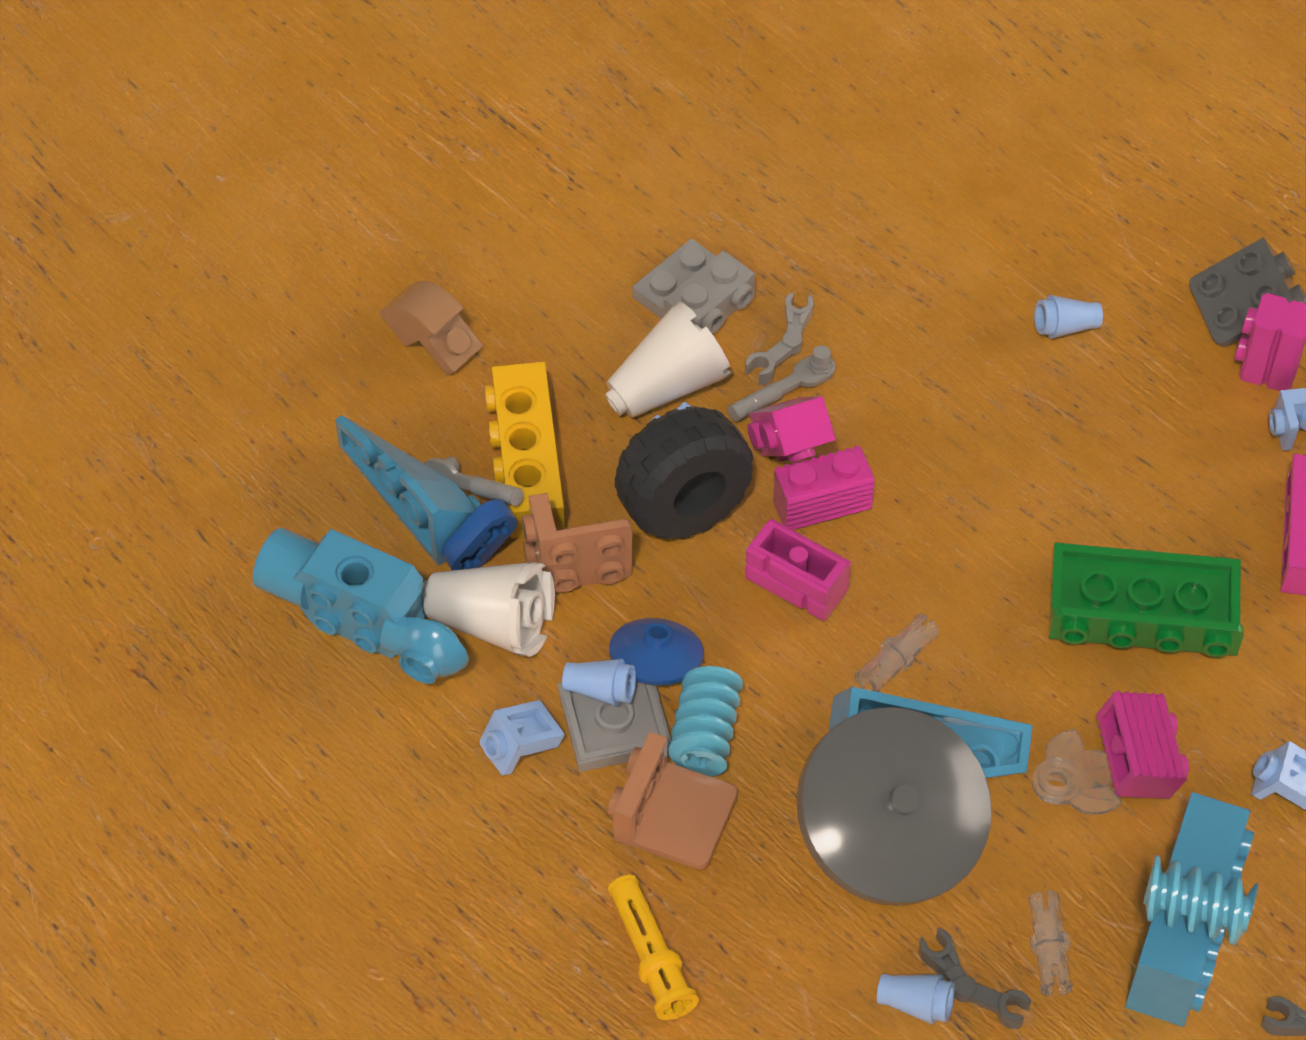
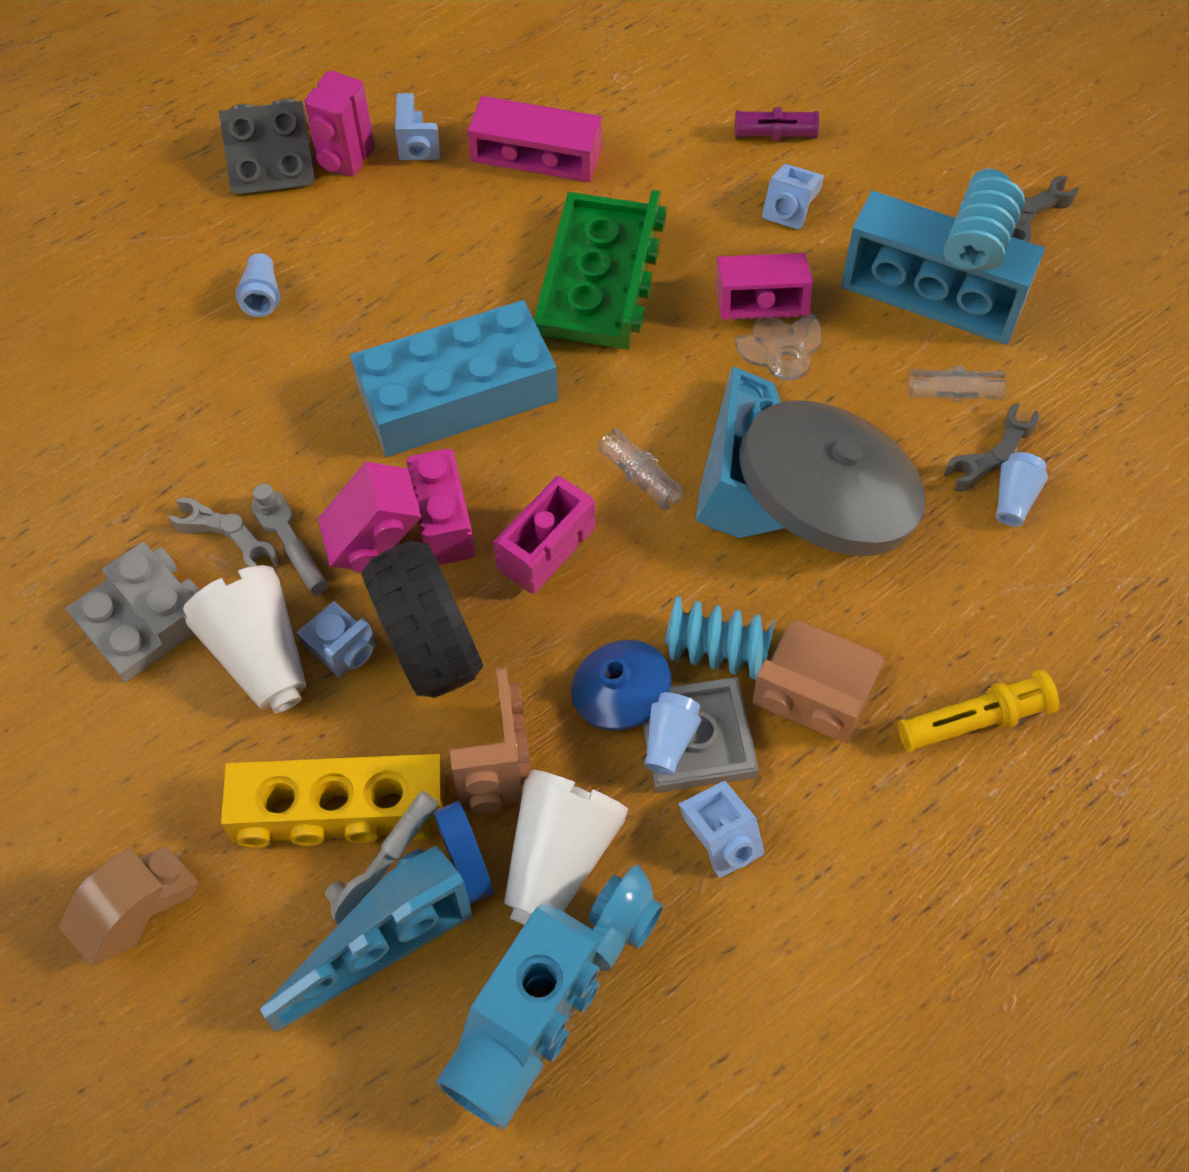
camera: 85 degrees left, 5 degrees up
none -> dark azure brick [350,300,558,457]

